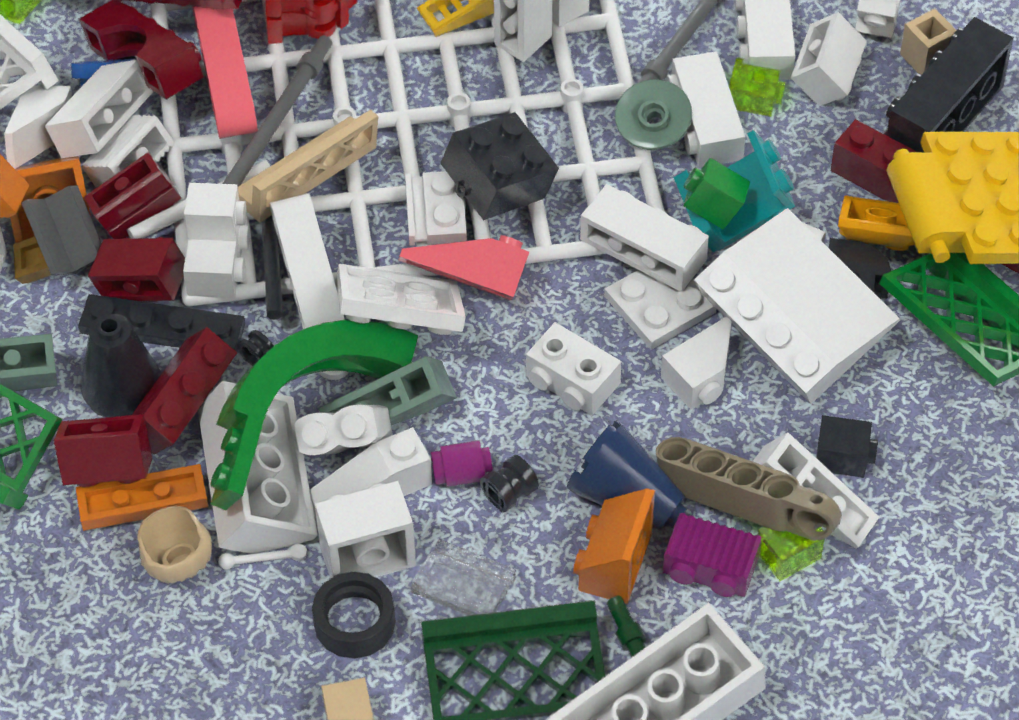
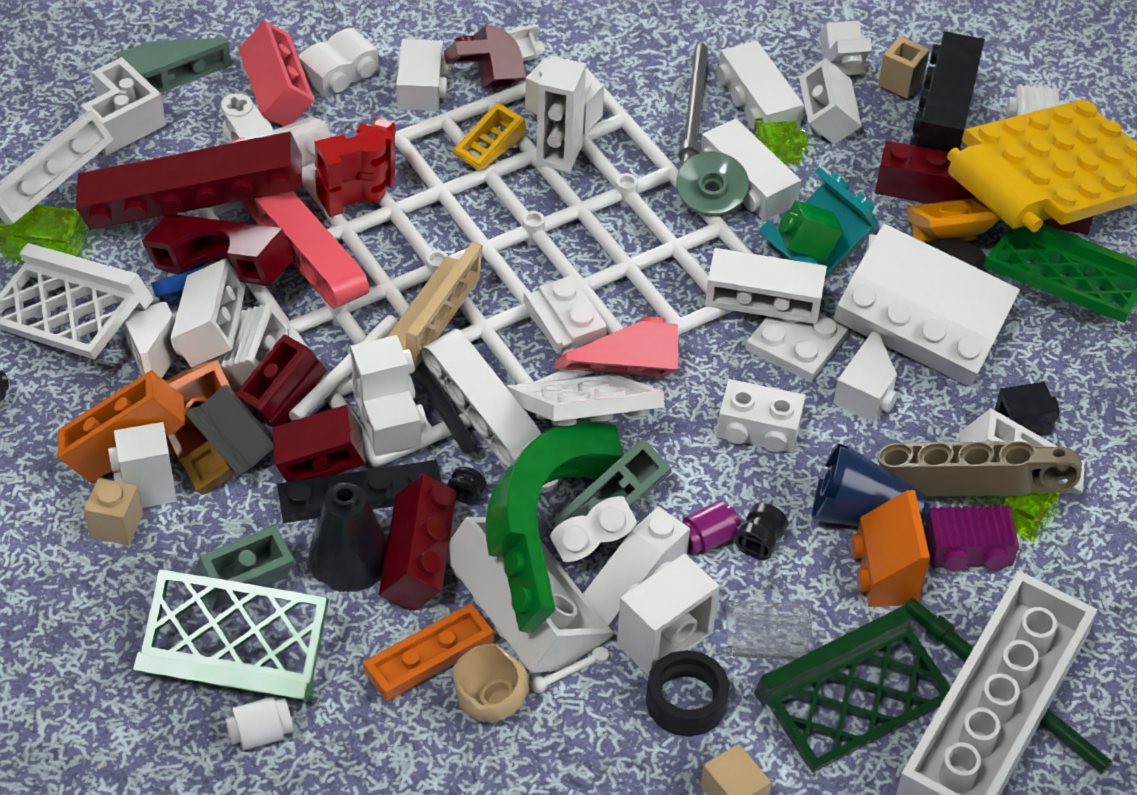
camera: 25 degrees left, 5 degrees down
dark red brick [53,414,152,487] -> none
dark grey bar [222,35,333,187] -> none
black brick [440,112,559,220] -> none

